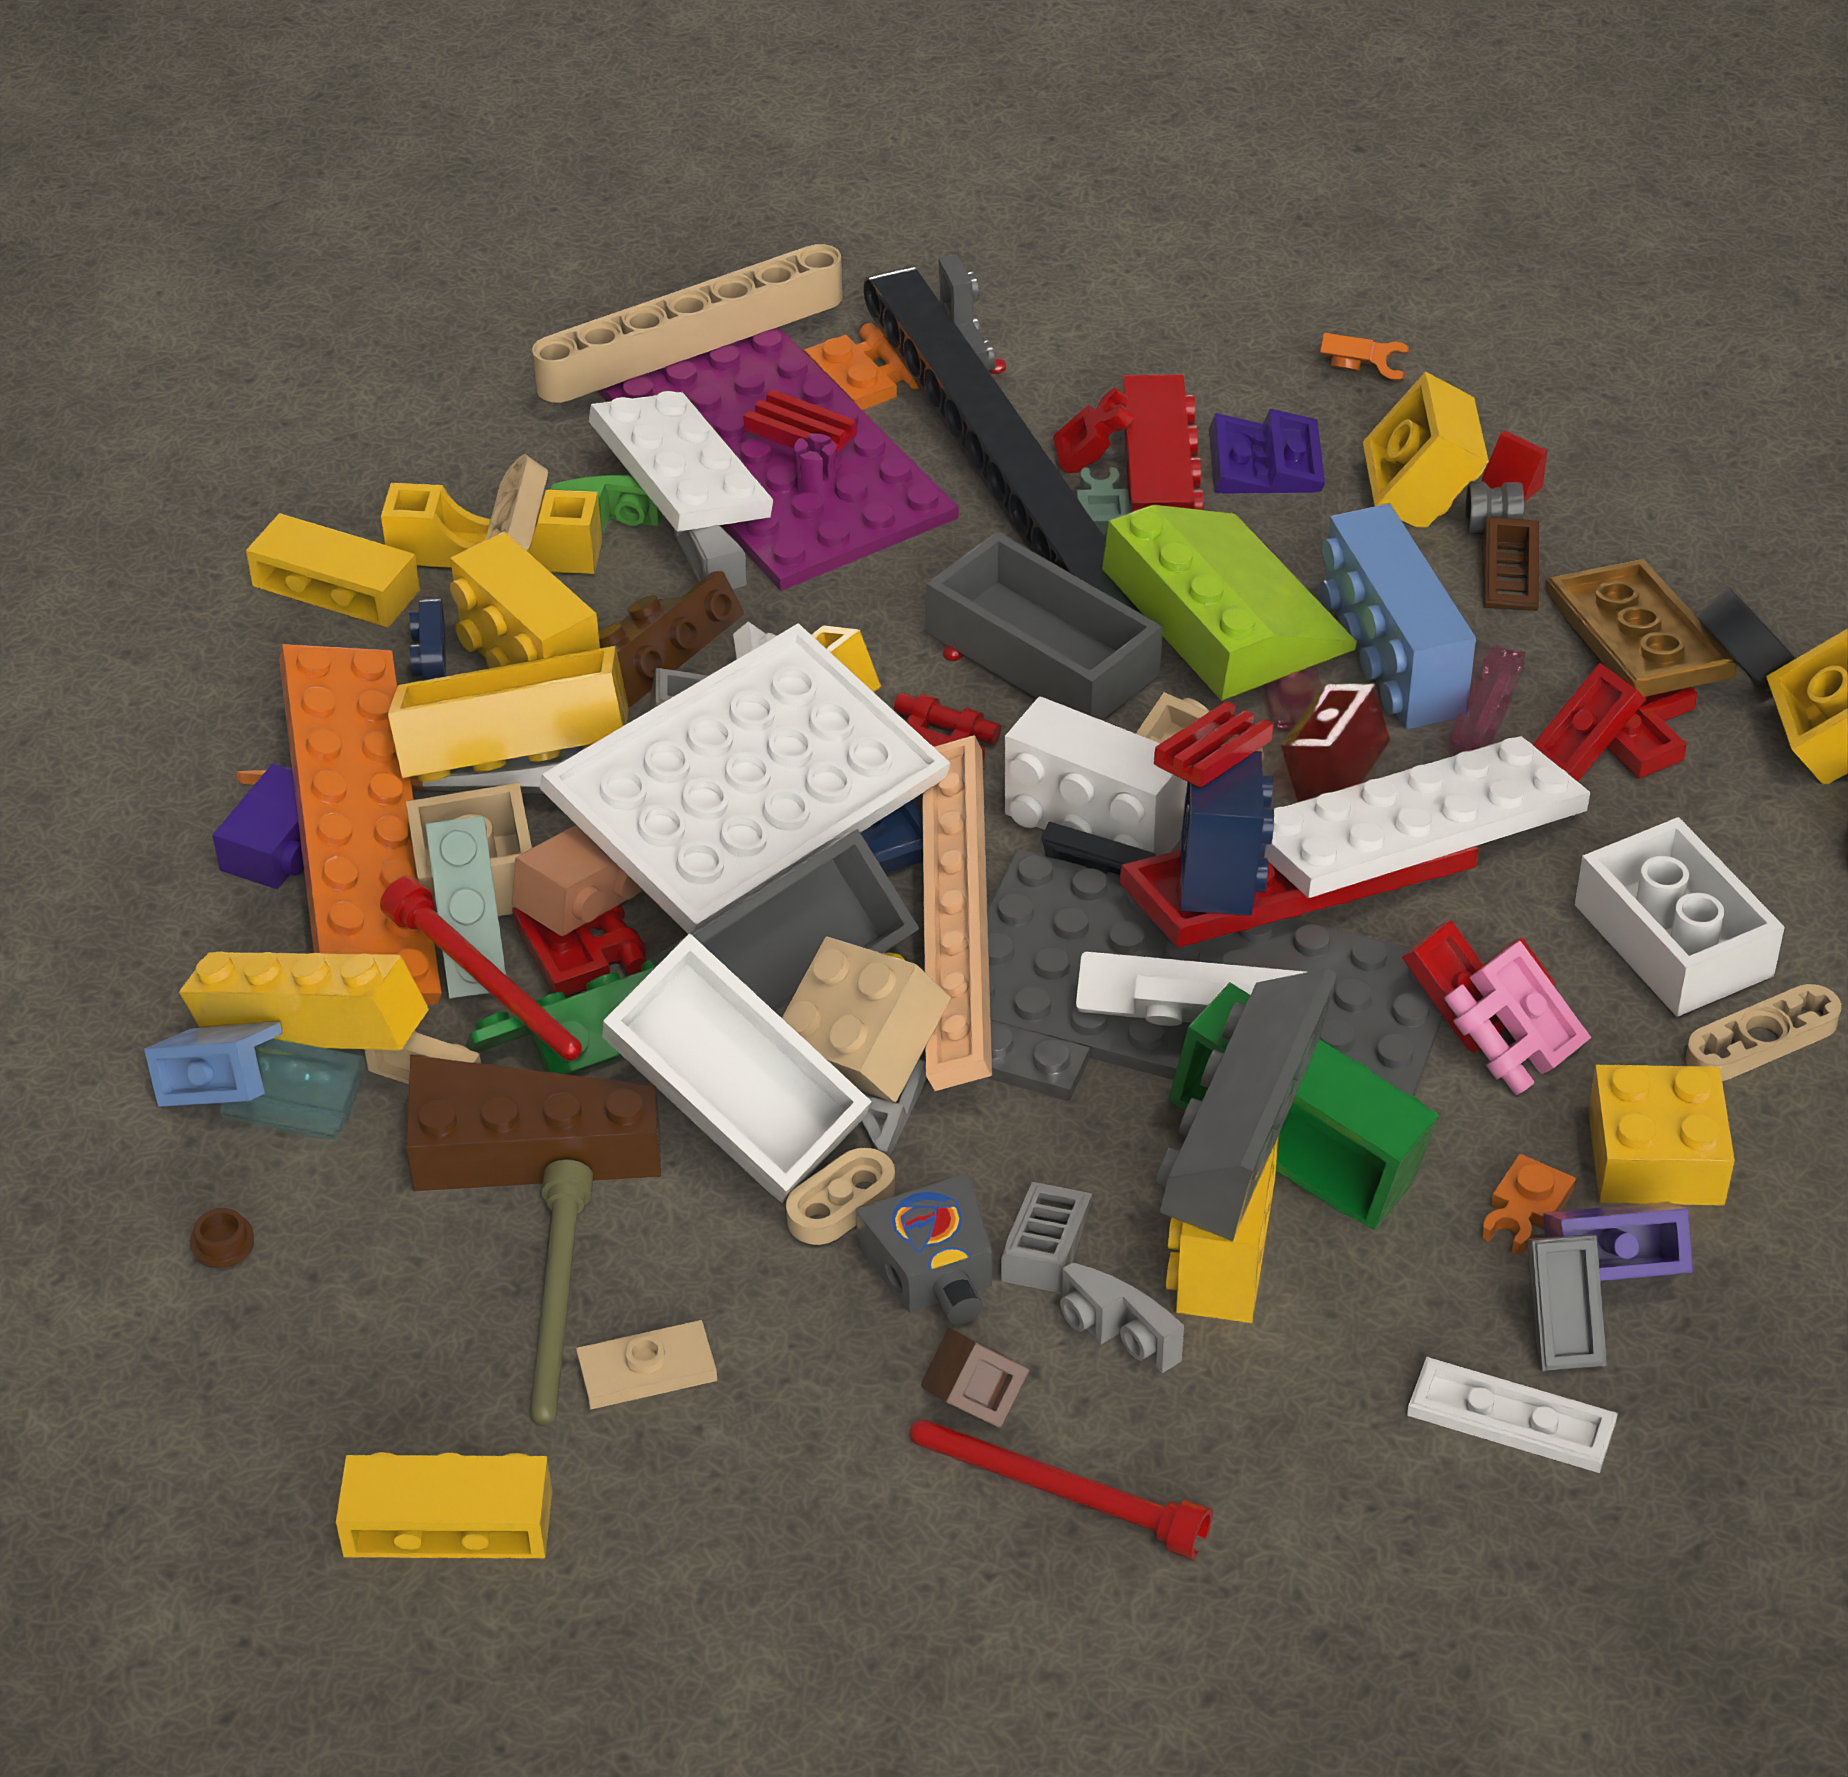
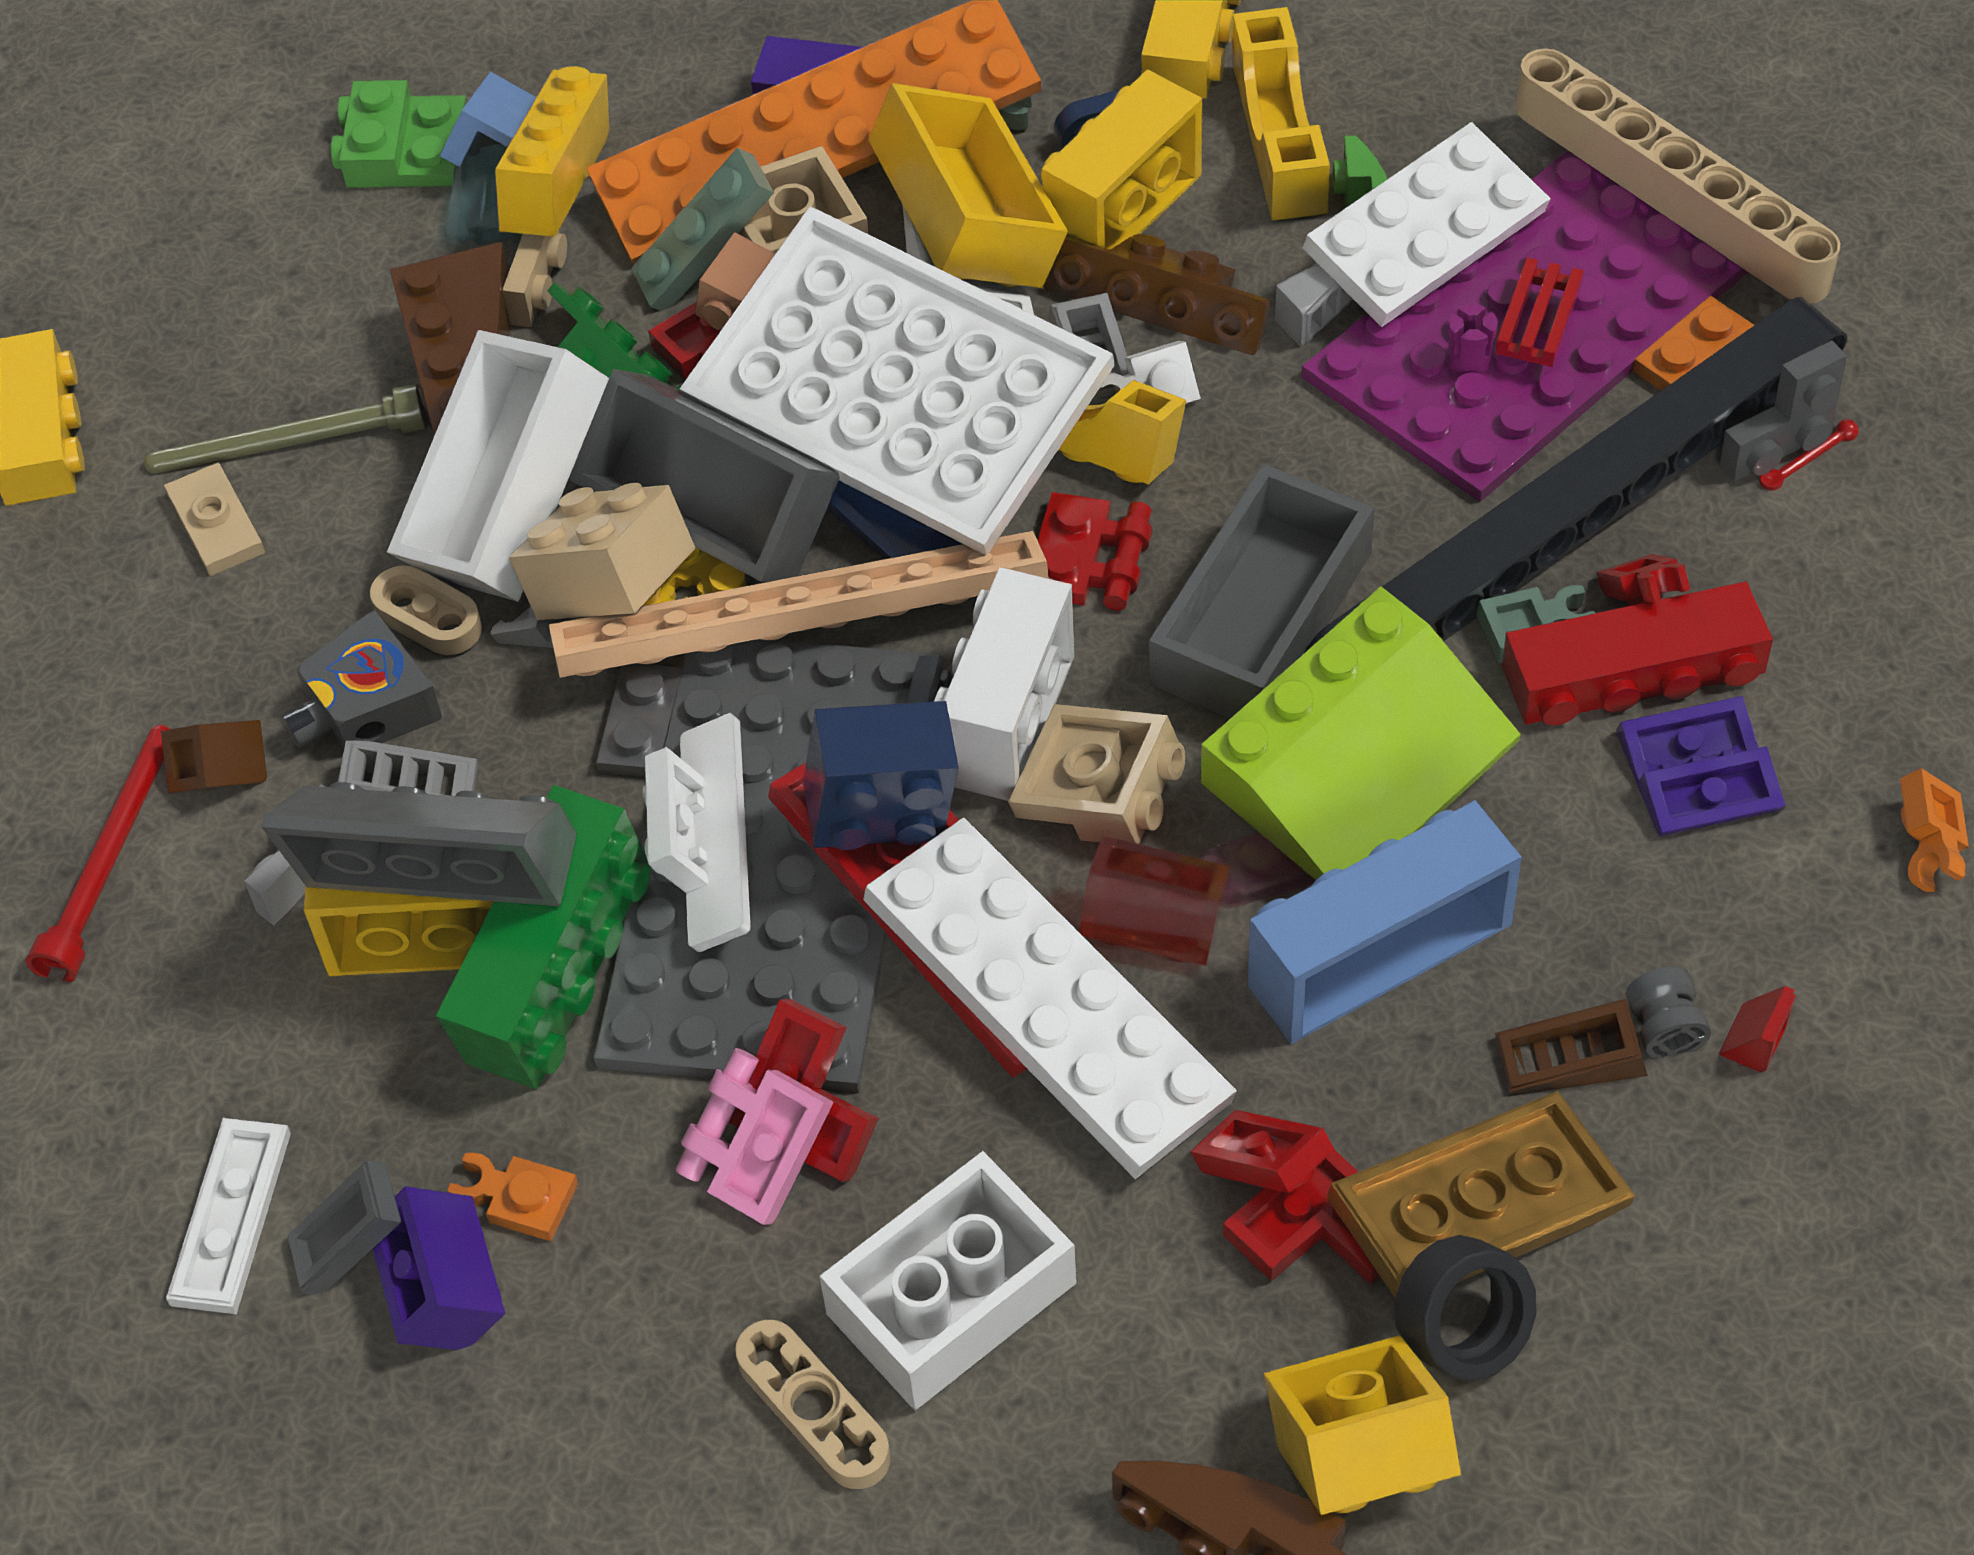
camera: 80 degrees right, 10 degrees up
reddish brown plate [190,1208,254,1268] -> none
red piece [380,875,582,1061] -> none
tan beam [485,454,548,551] -> none
red tile [1153,701,1273,788] -> none
yellow brick [1363,371,1489,527] -> none
clear pink hinge [1452,645,1526,753] -> none
yellow brick [1588,1065,1735,1205] -> none
none -> bright green plate [331,80,467,188]

